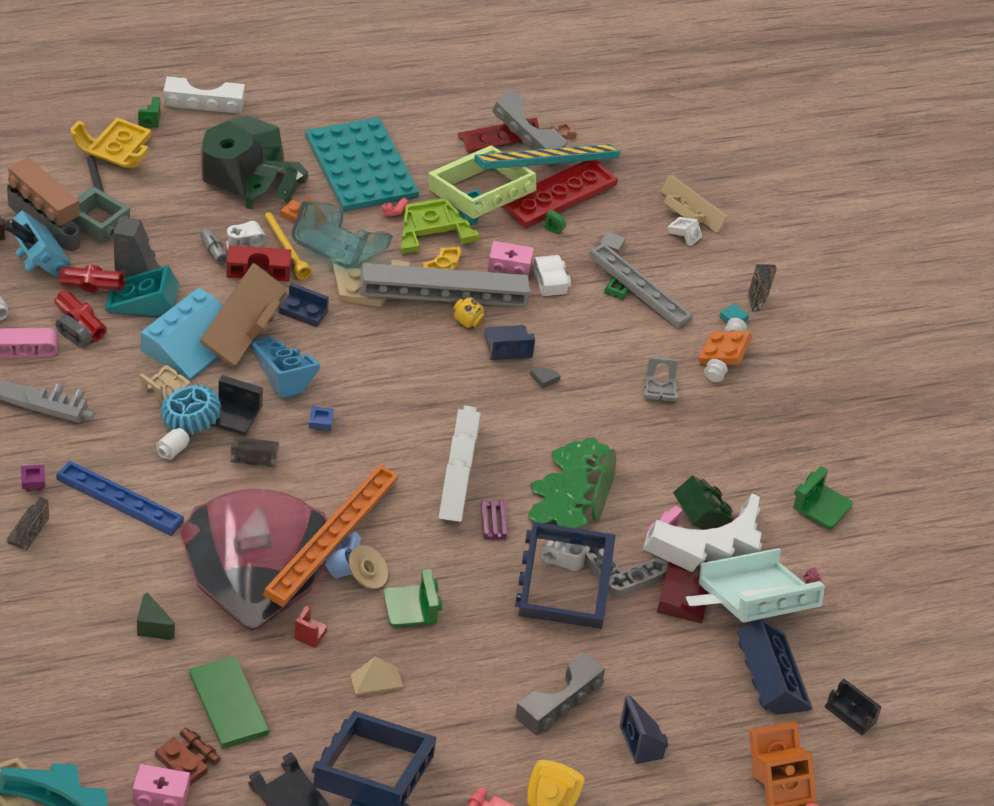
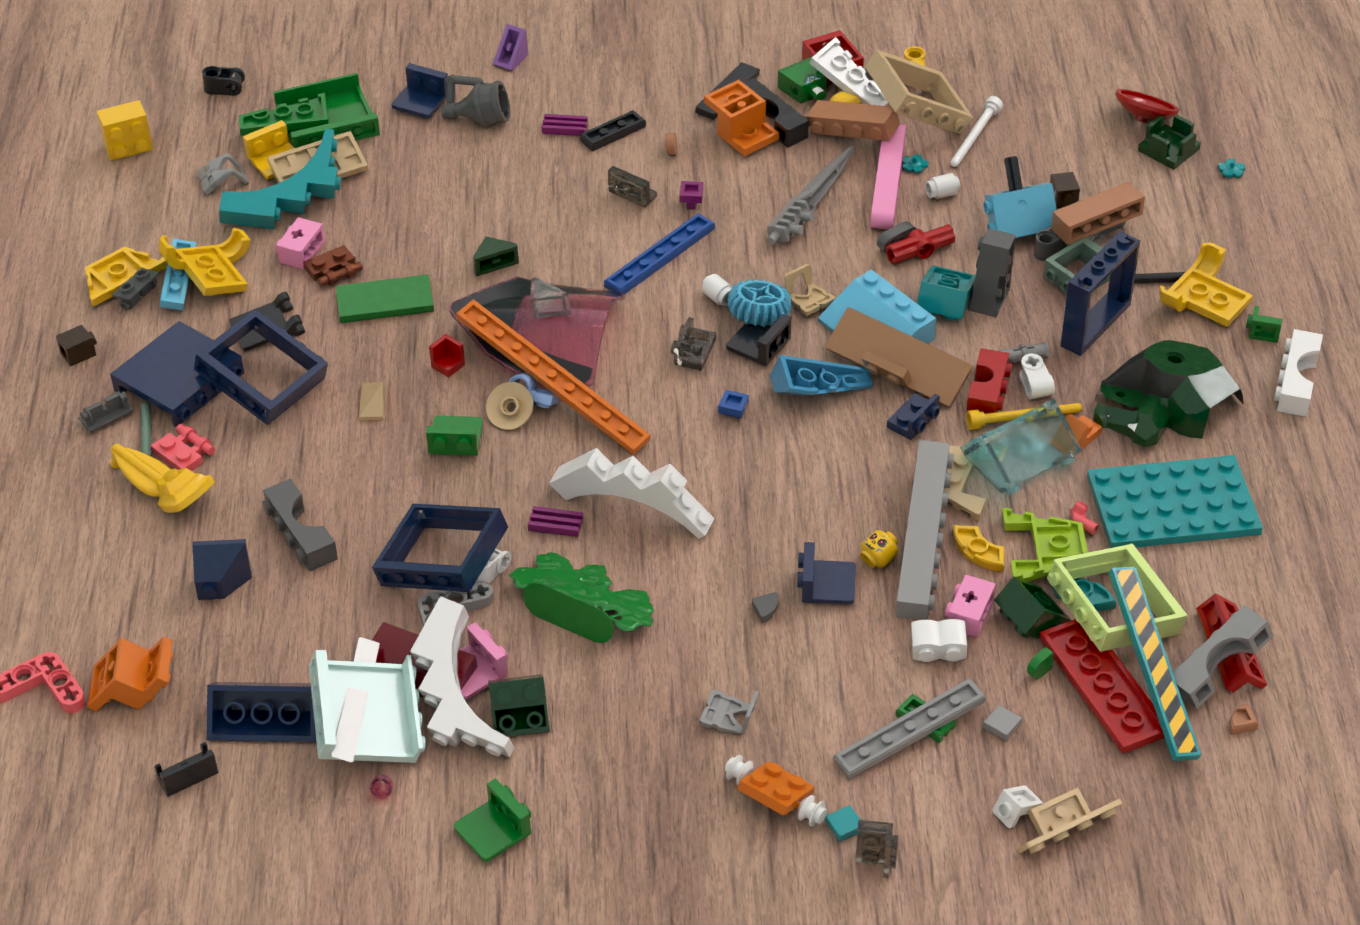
camera: 110 degrees right, 0 degrees up
red piece [59,265,125,293] -> none
none -> dark green slope [994,577,1071,639]
none -> dark blue window [1060,231,1140,356]

